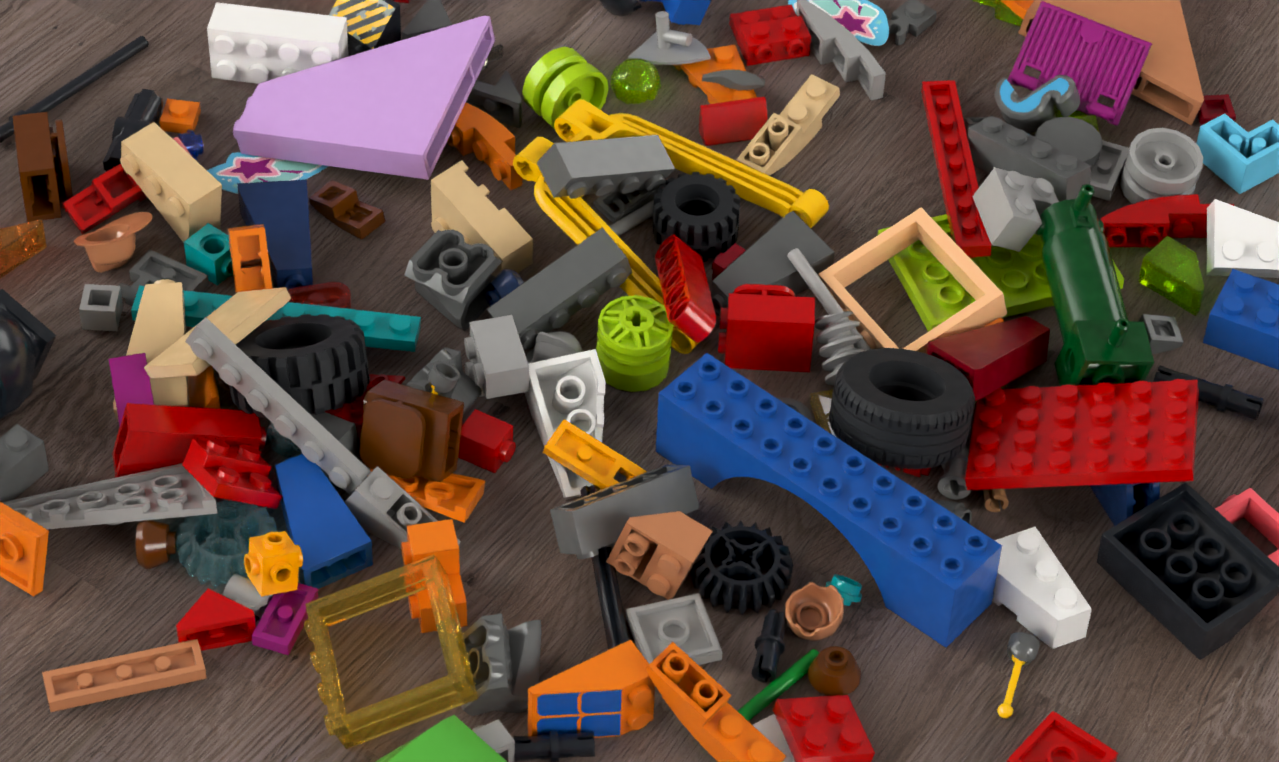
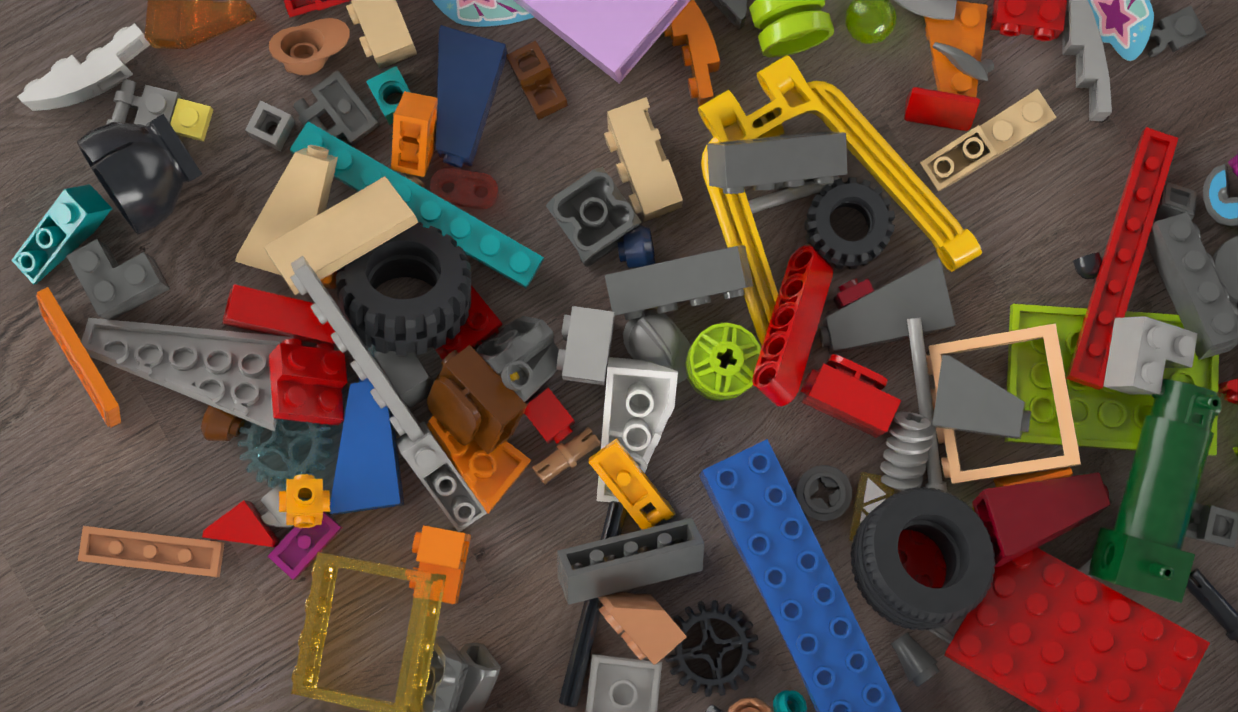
camera: 25 degrees right, 35 degrees up
magenta tile [109,353,154,426] -> none
none -> medium nougat pin [532,427,601,485]
none -> dark grey slope [932,355,1031,439]
none -> black hinge [1073,252,1102,279]

